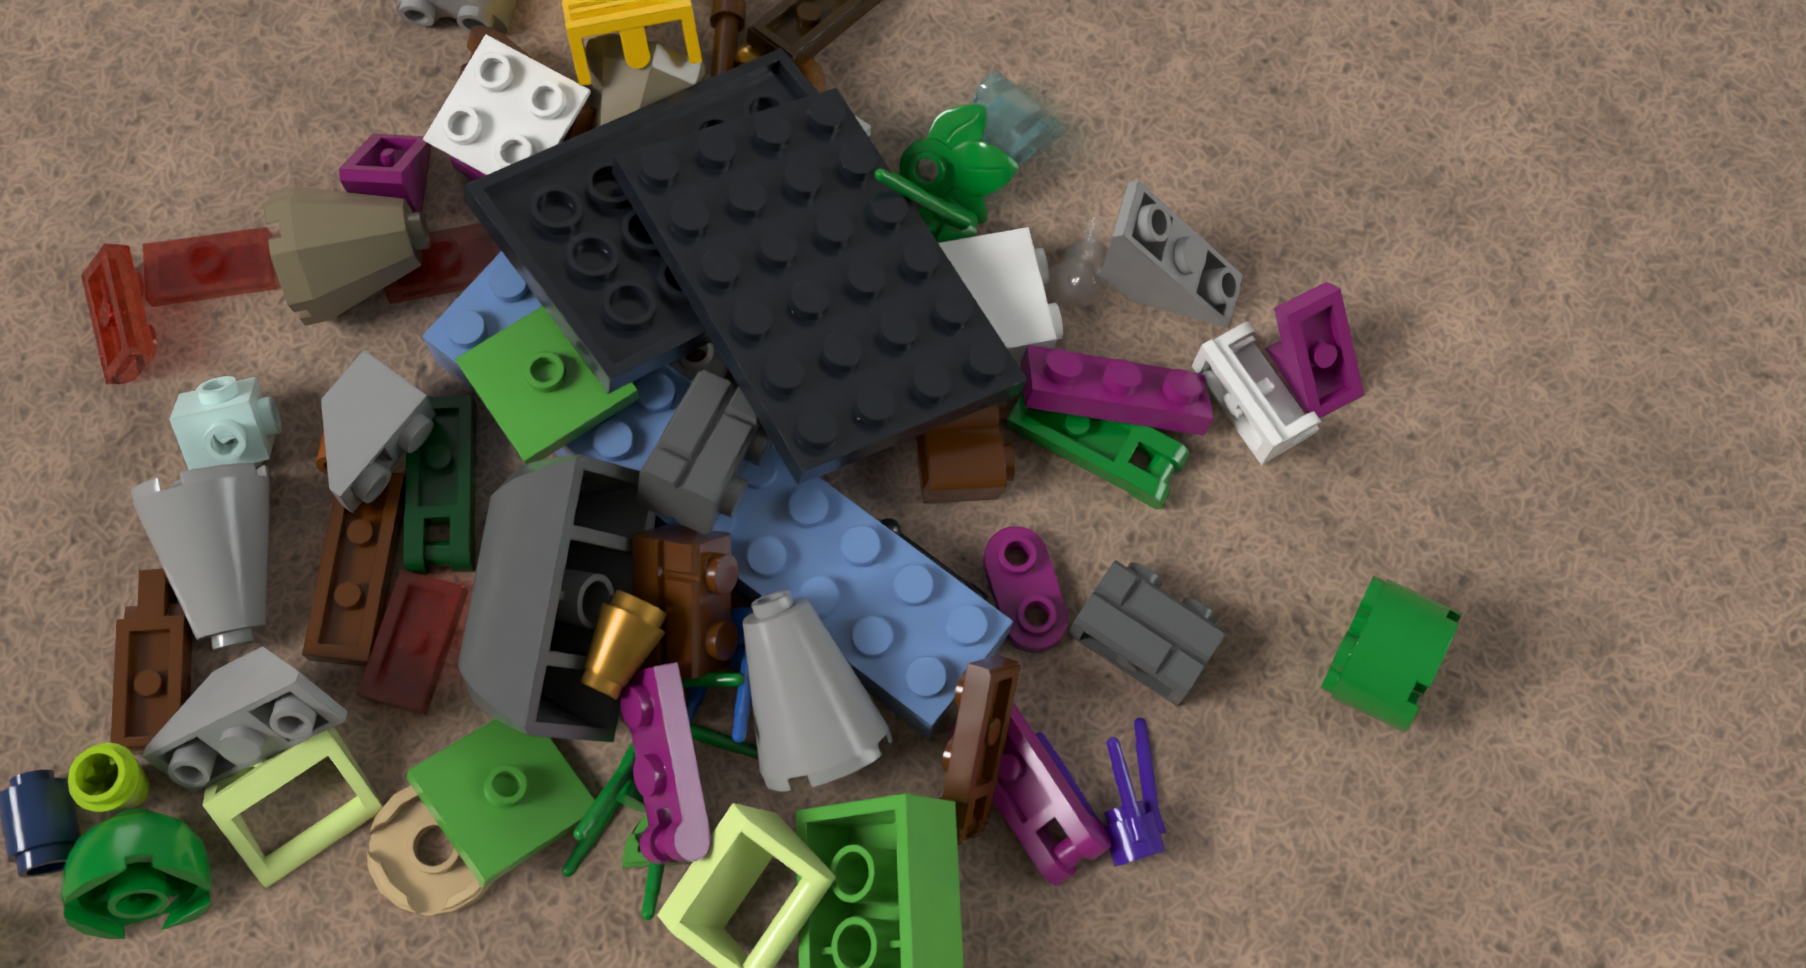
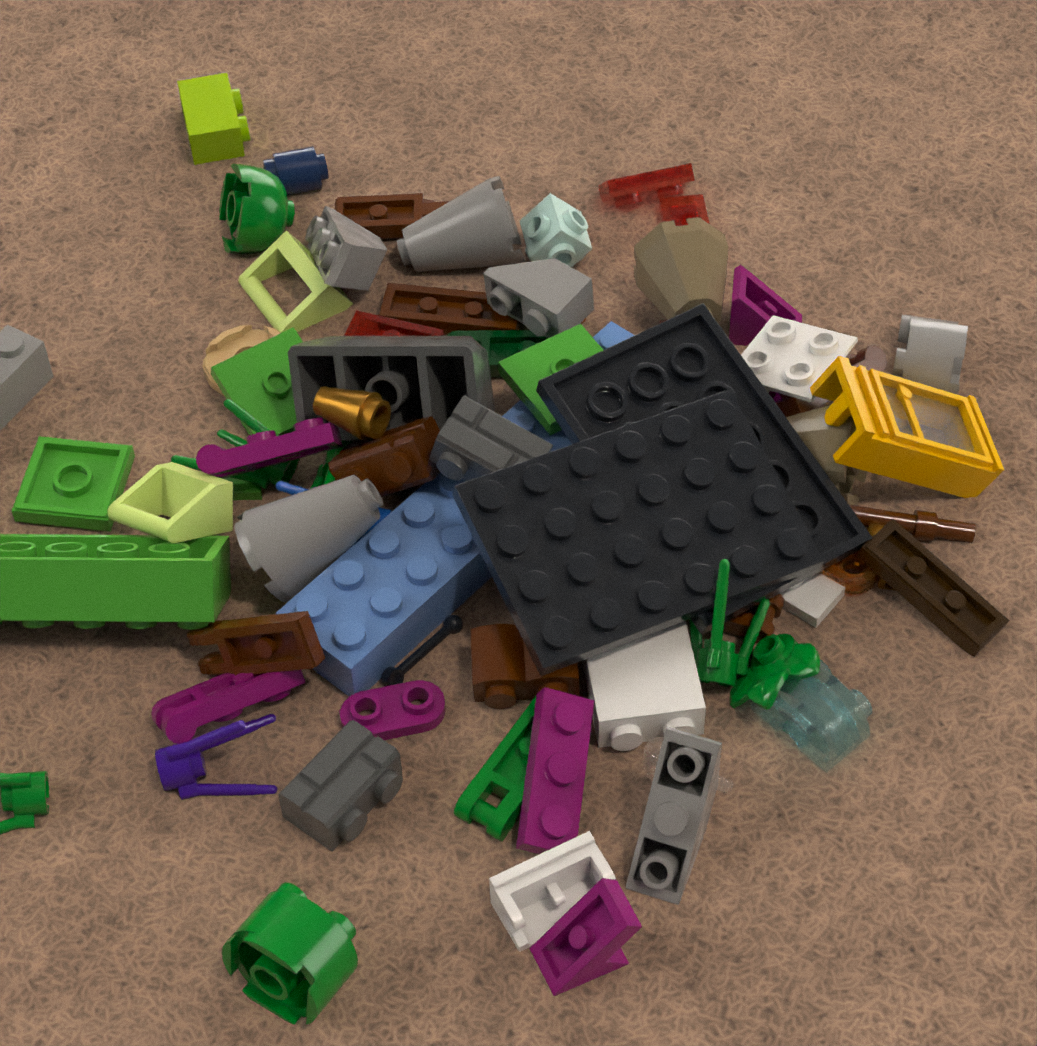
camera: 100 degrees right, 20 degrees down
lime cone [68,743,151,812] -> none

